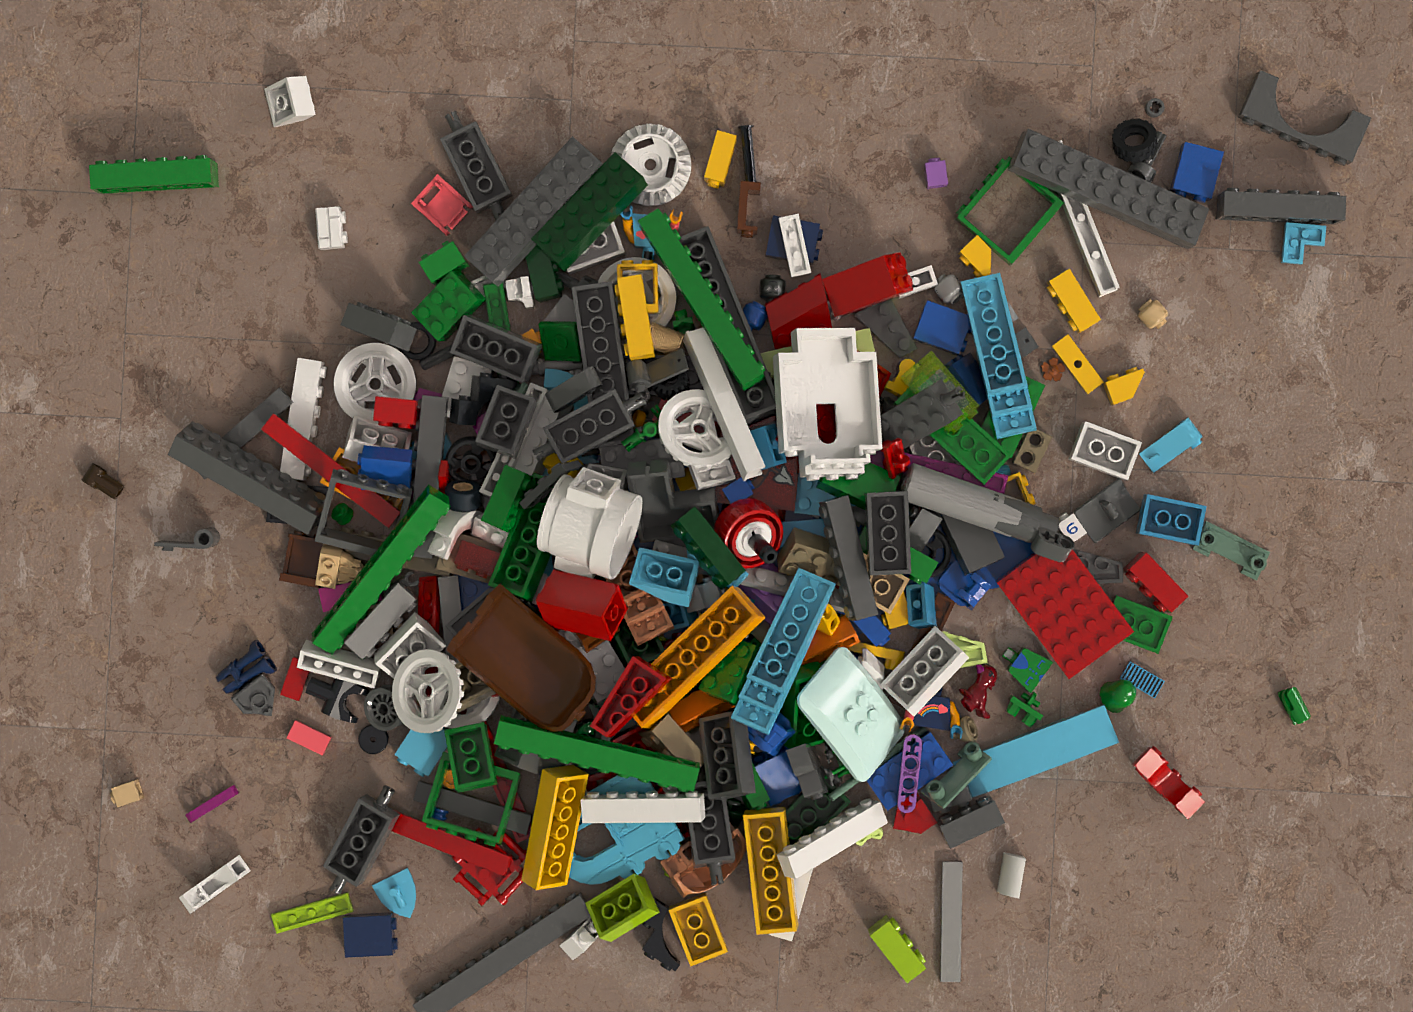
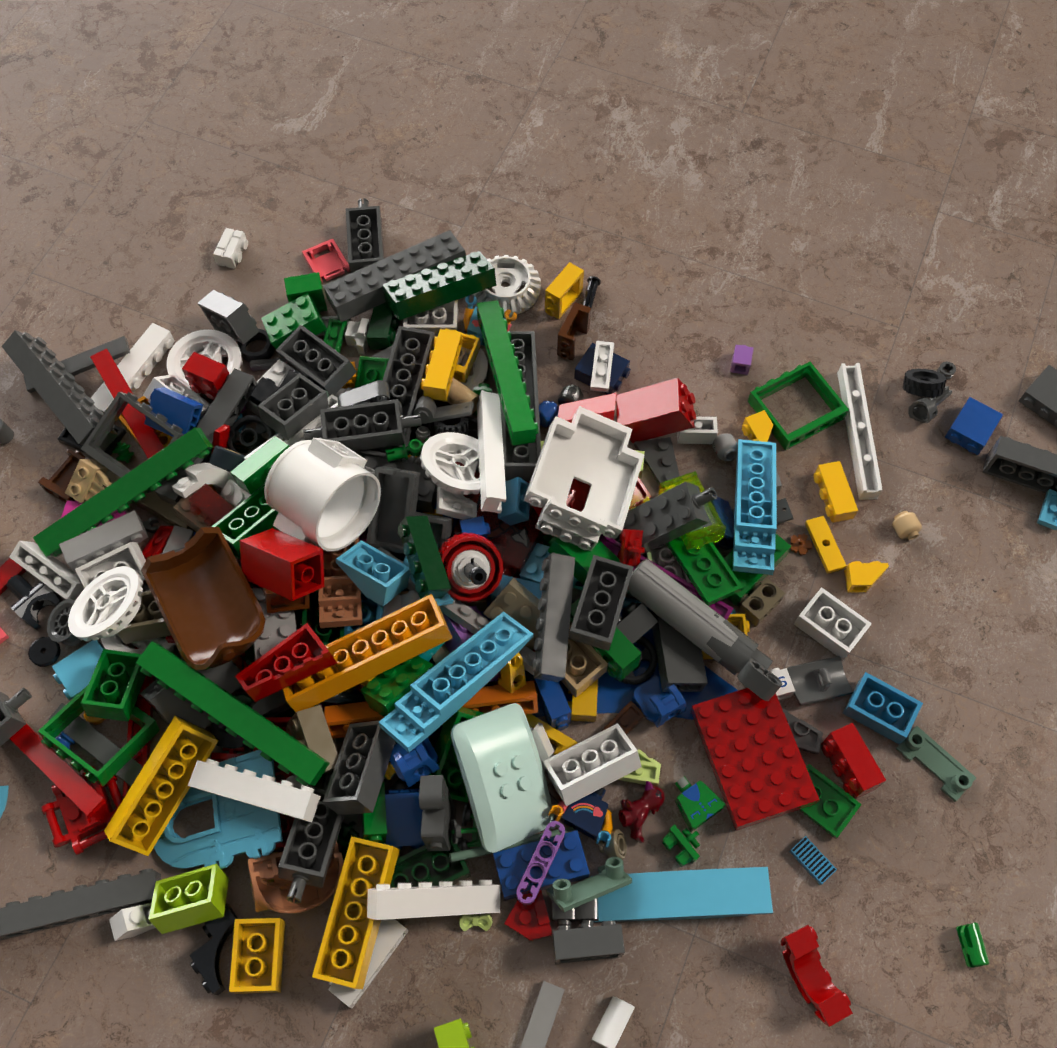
camera: 15 degrees right, 25 degrees down
green brick [89,155,219,194] -> none
white slope [264,76,316,127] -> none
dark azure brick [906,583,937,629] -> none
blue brick [913,300,971,355] -> none
dark grey brick [1008,129,1209,249] -> none
green hair [1099,679,1136,713] -> none
medium azure door [1139,417,1203,473] -> none

